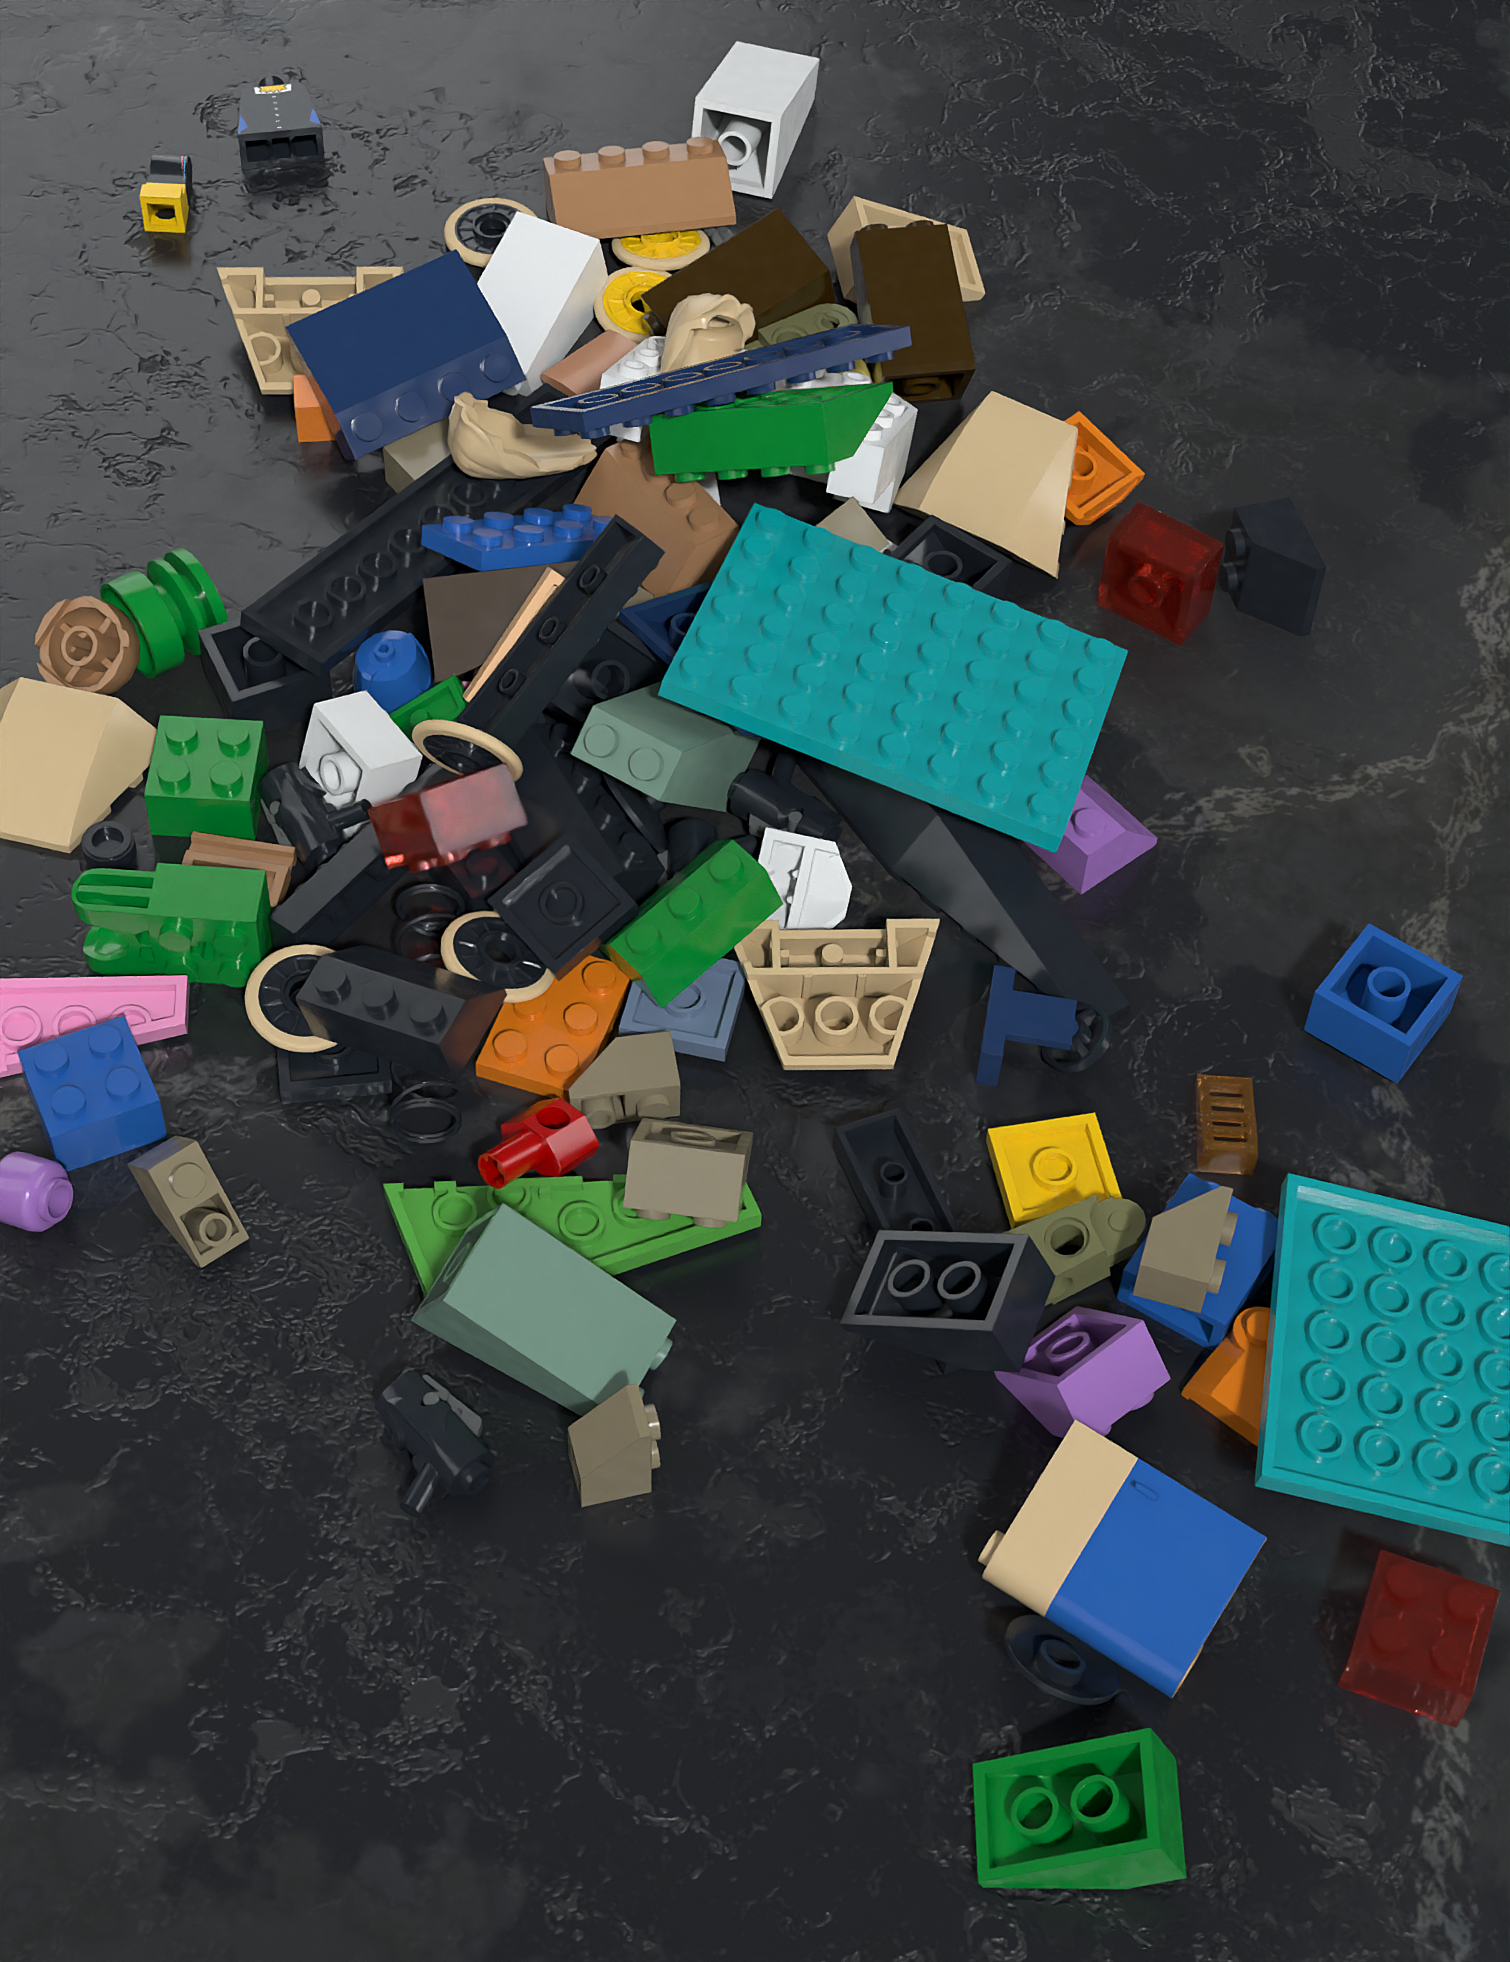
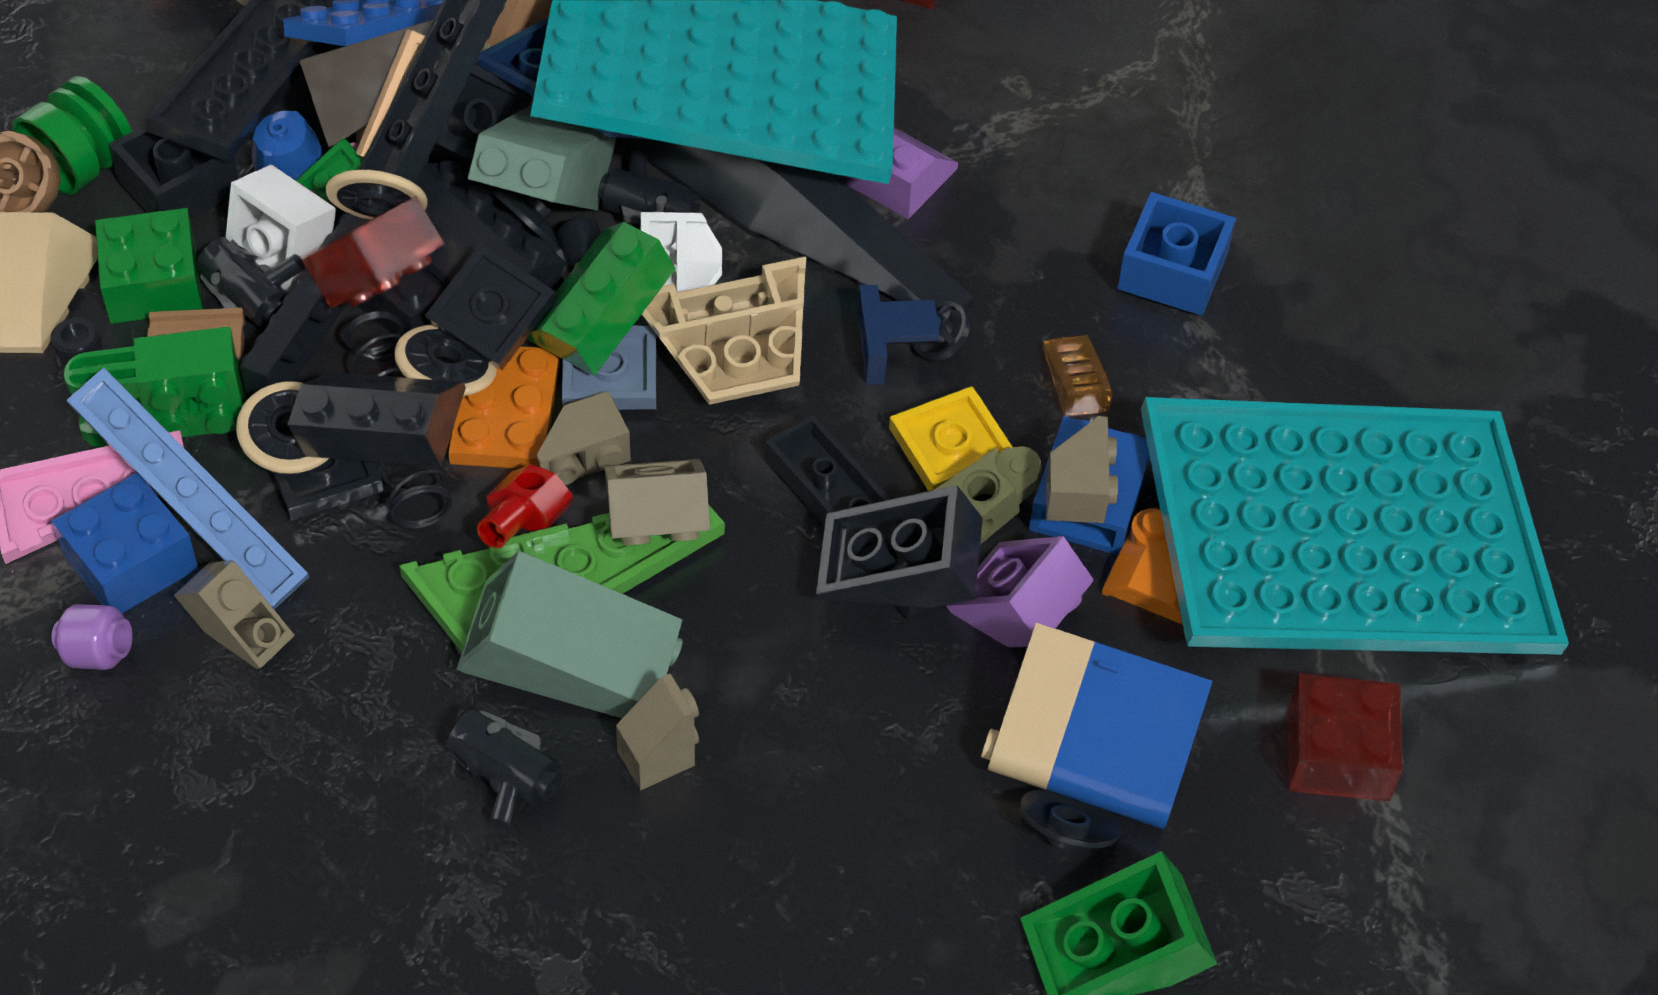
camera: 15 degrees left, 0 degrees up
none -> medium blue plate [67,367,309,610]

